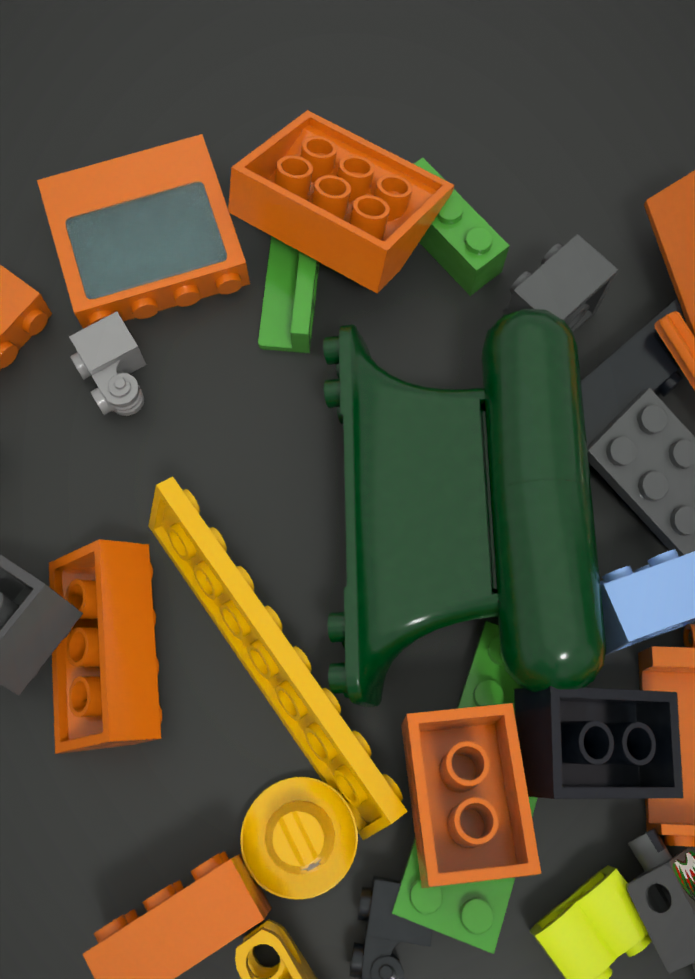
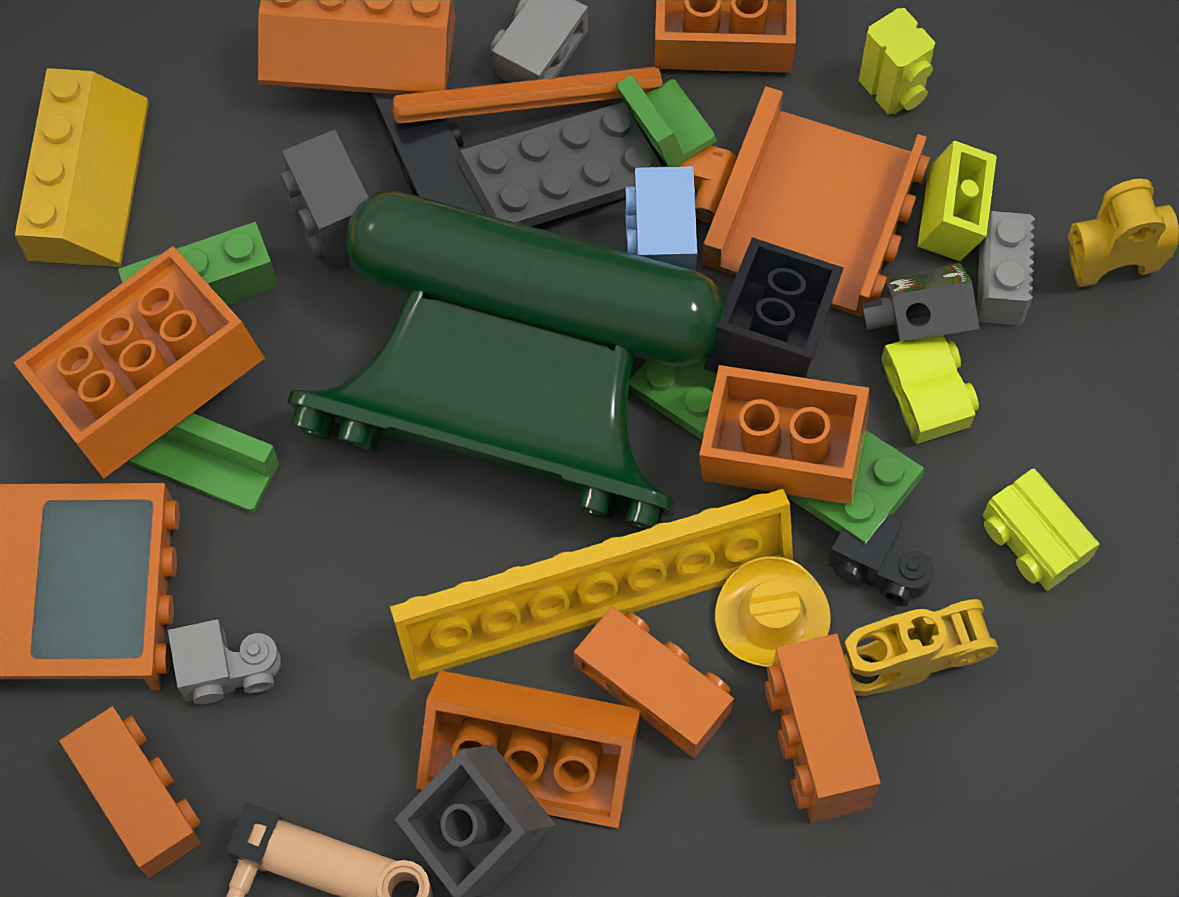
camera: 70 degrees left, 5 degrees down
none -> yellow slope [15,68,149,267]
none -> orange brick [574,606,734,759]

